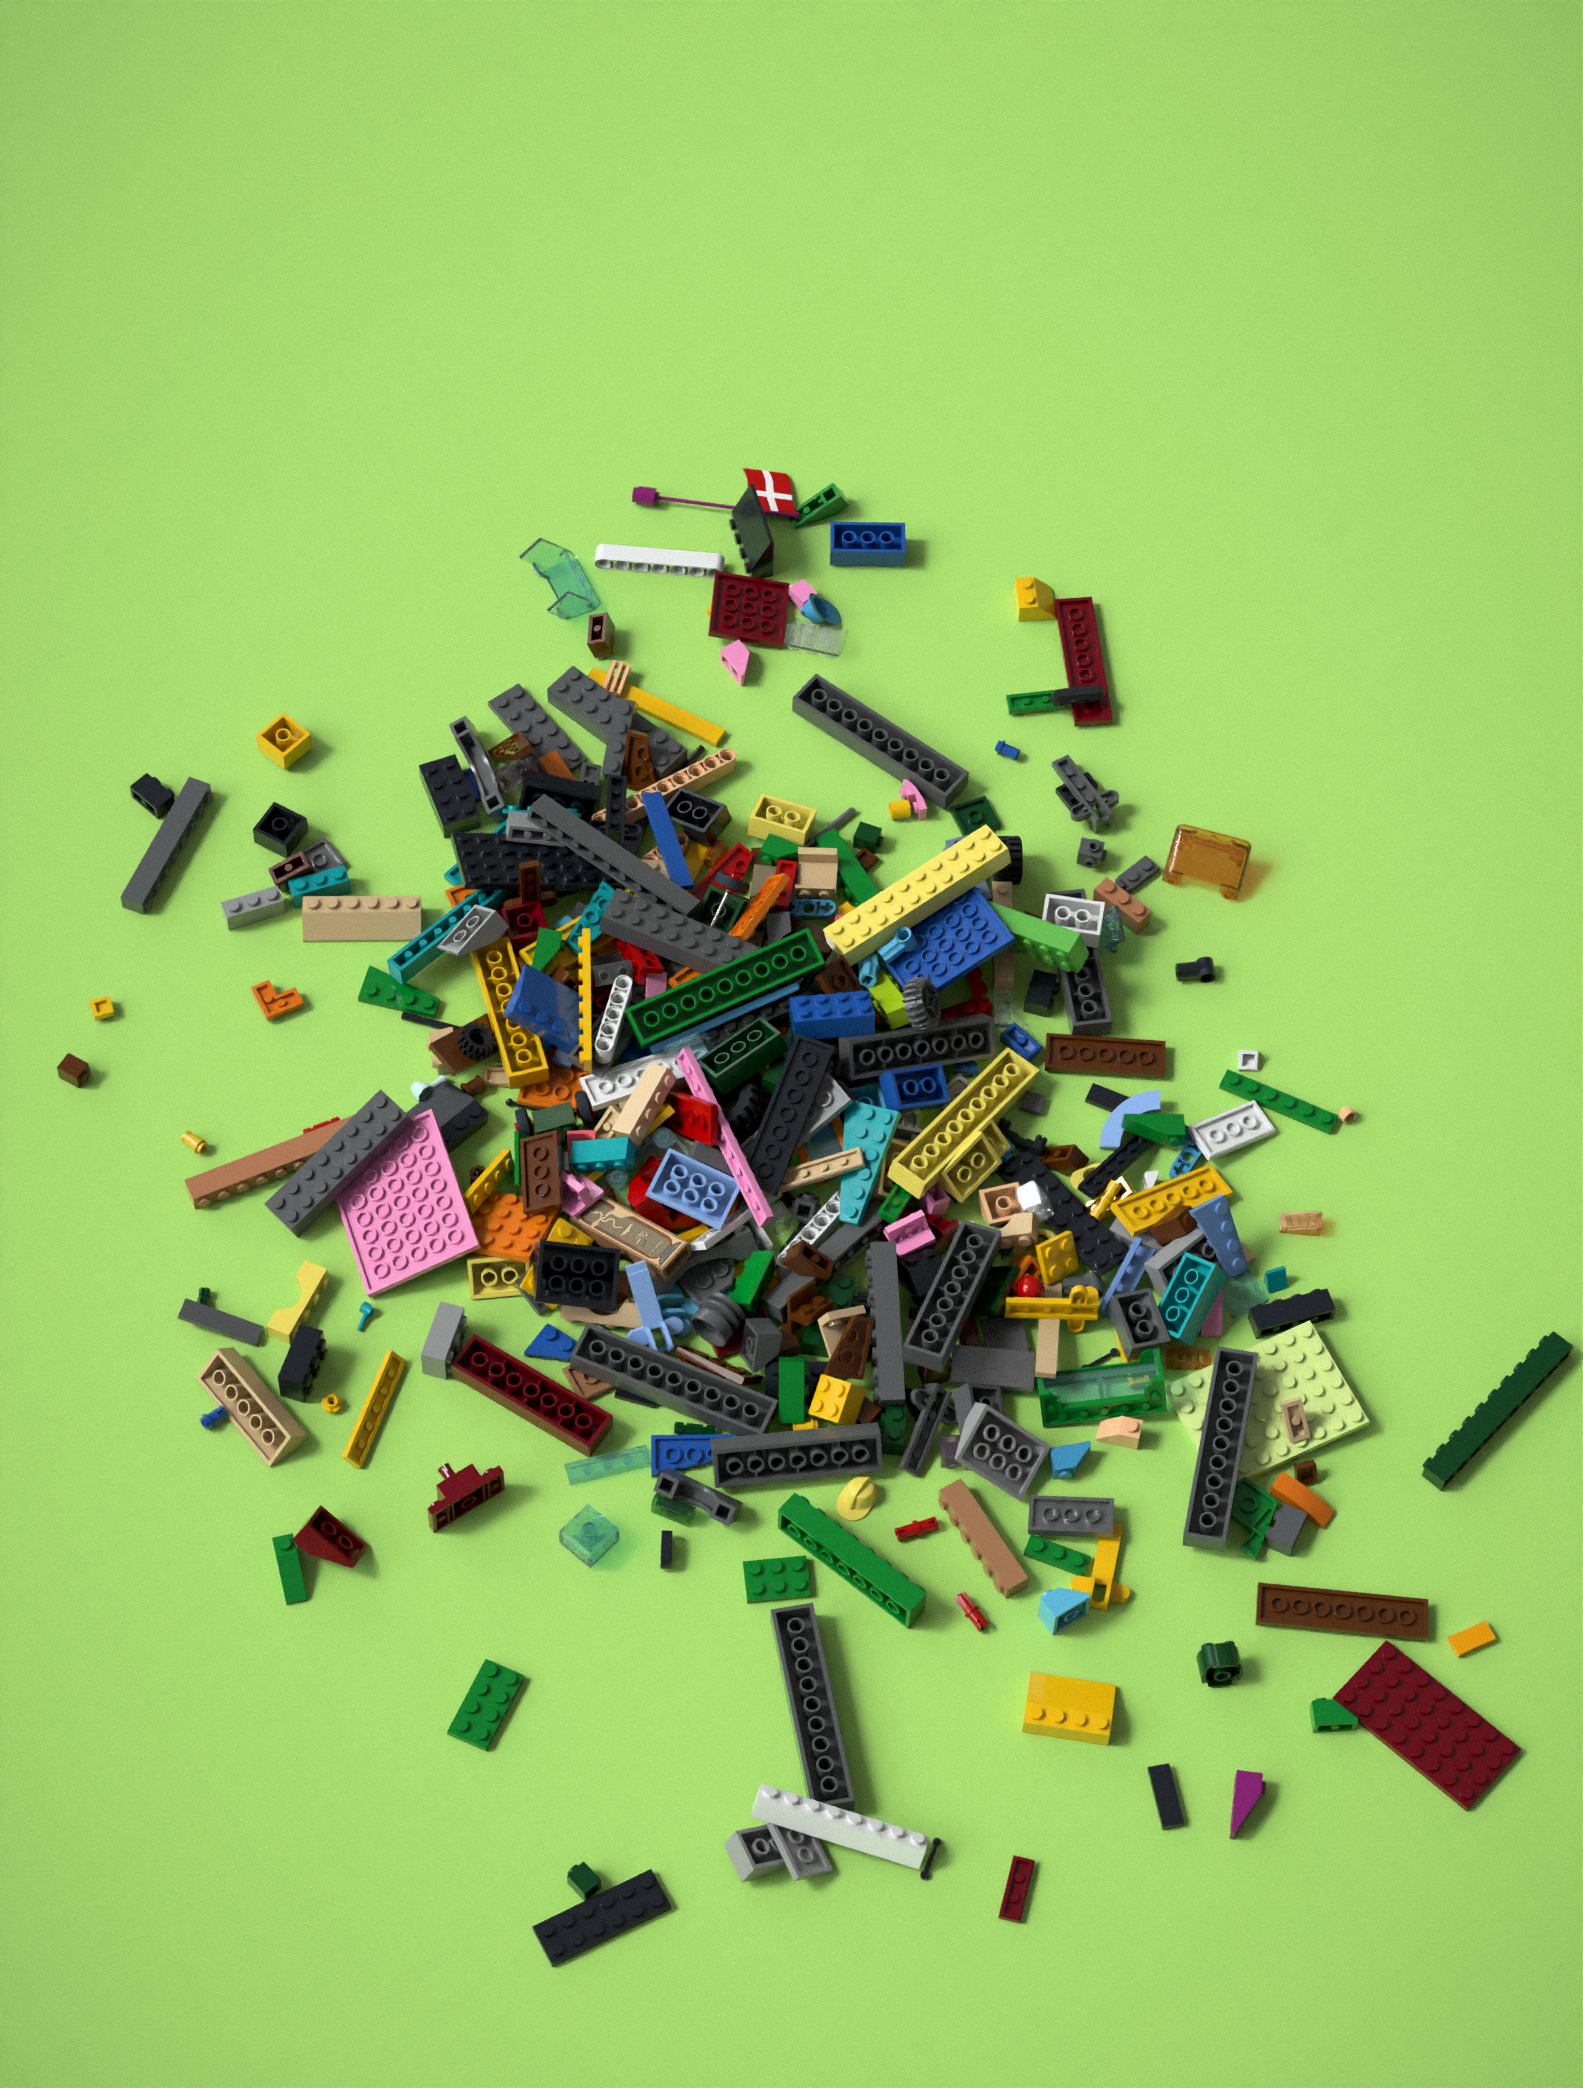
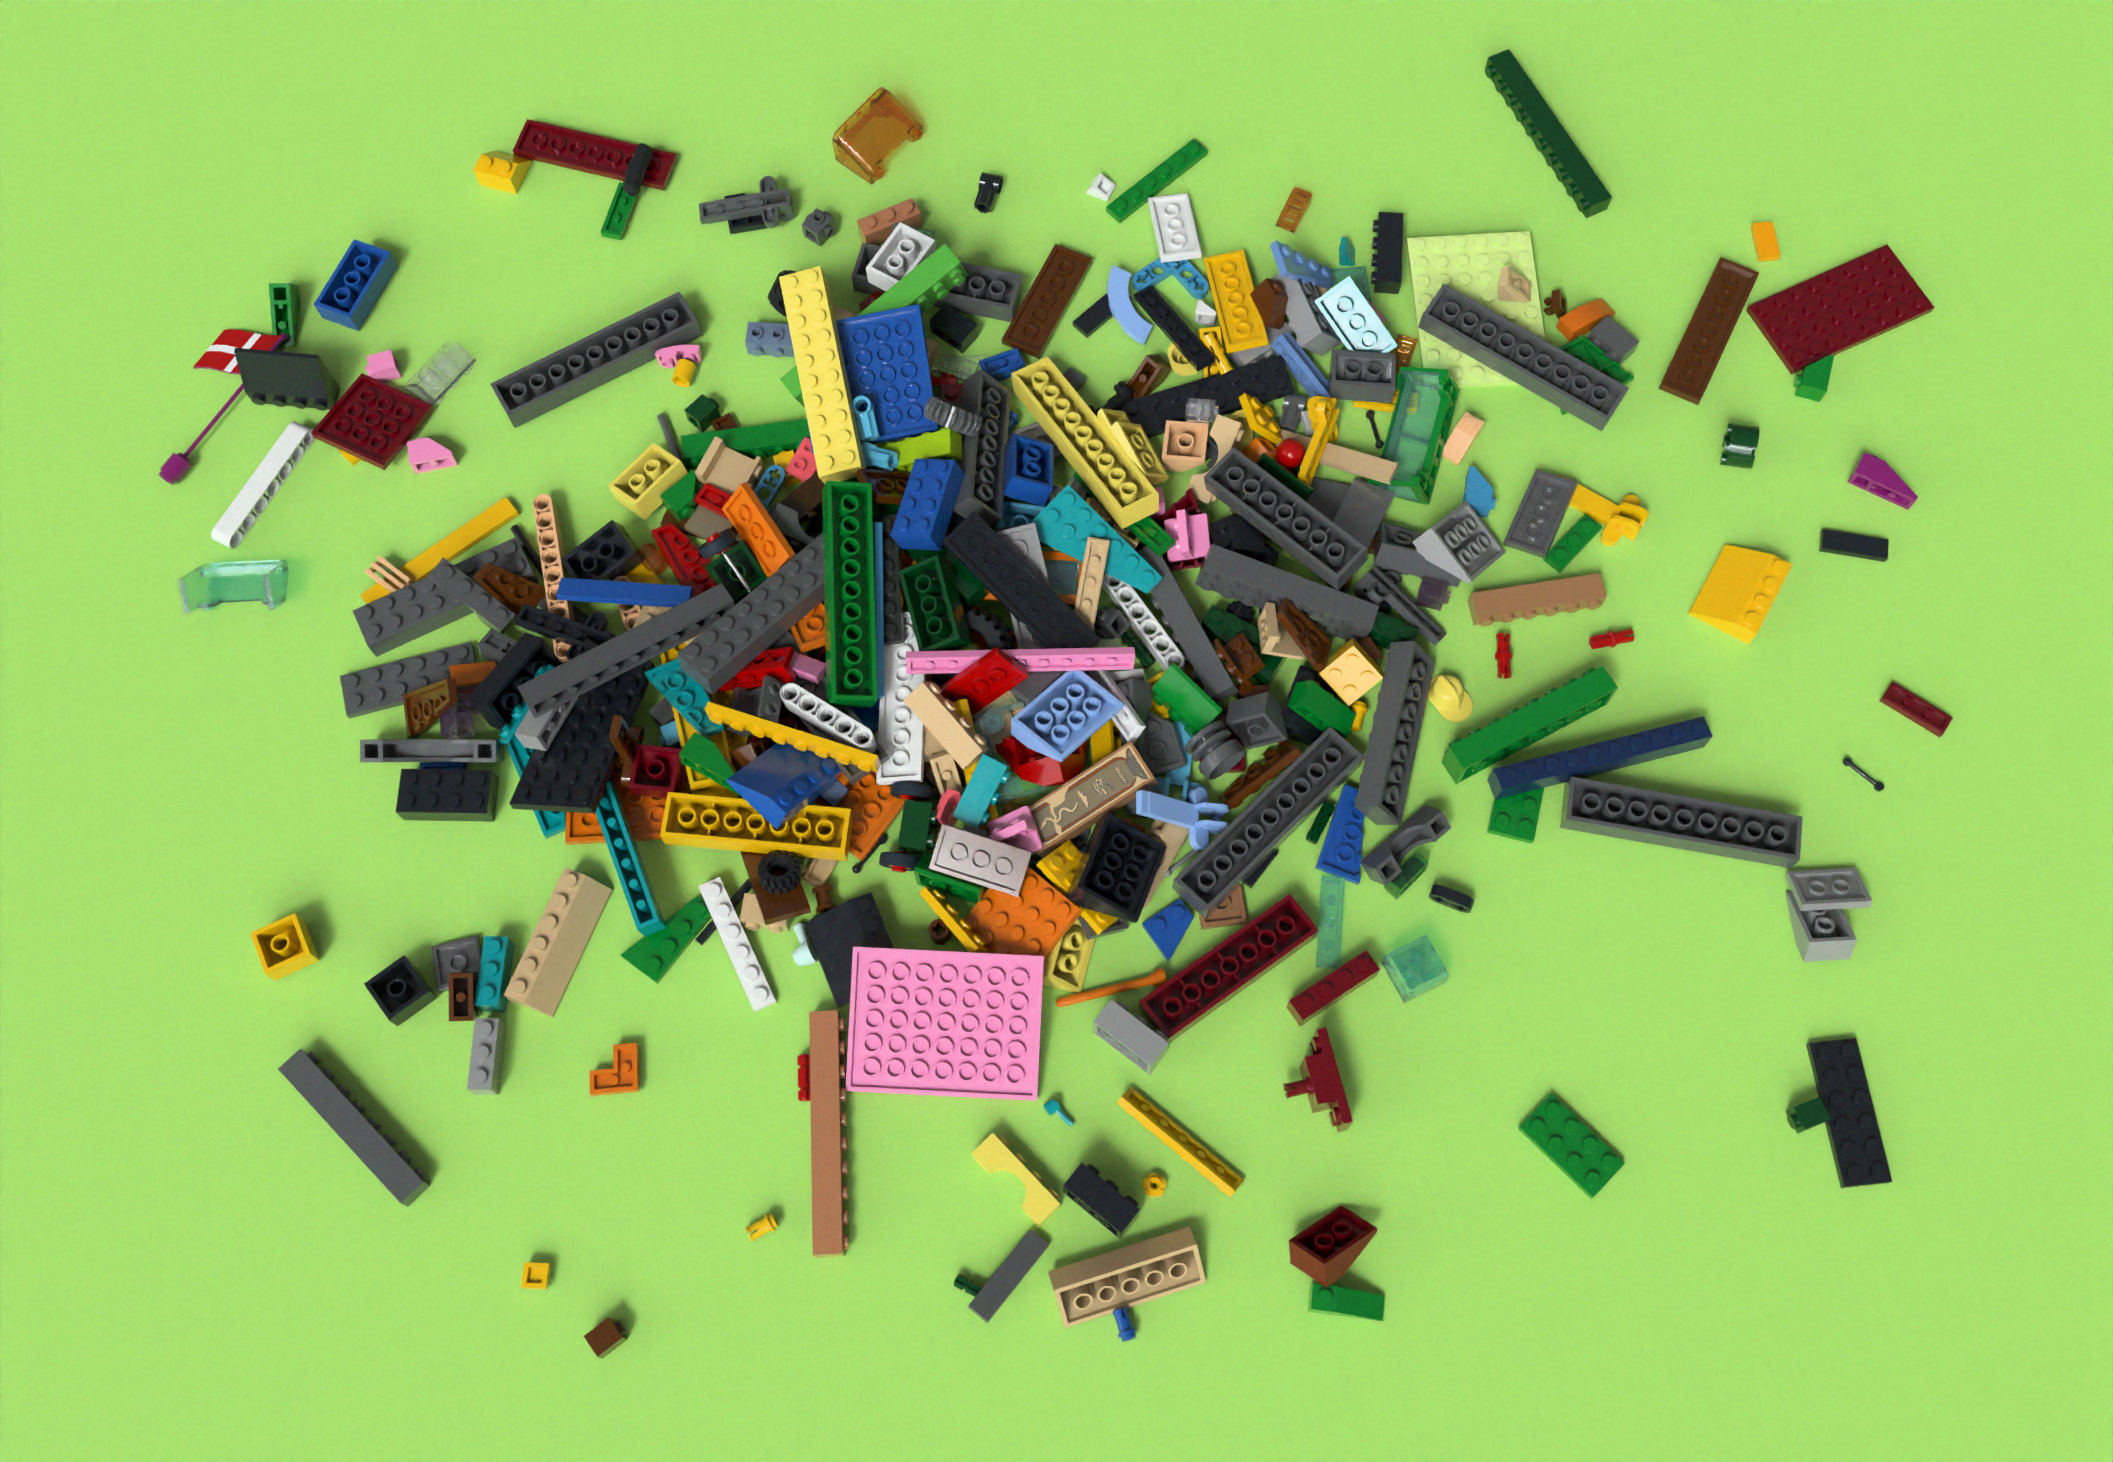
camera: 65 degrees left, 10 degrees up
black brick [130,773,175,819] -> none
dark grey brick [264,1089,413,1238] -> none
light grey slope [437,904,509,956] -> none
brick [587,612,615,659] -> none
clear light blue tile [662,1032,709,1055] -> none
white brick [751,1784,929,1870] -> none
reddish brown slope [783,1240,835,1279] -> none
dark azure piece [800,593,841,625] -> none
dark green tile [949,796,1001,836] -> none
blue pin [995,740,1020,761] -> none
medium azure slope [1038,1587,1091,1635] -> none
dark grey hinge [1115,855,1159,893] -> none
green slope [1121,1114,1186,1147] -> none
light nougat hinge [1339,1106,1357,1124] -> none
none -> white plate [698,877,776,1013]
none -> orange piece [1056,968,1167,1007]
none -> dark red brick [1286,950,1380,1026]
none -> dark blue brick [1487,716,1713,800]

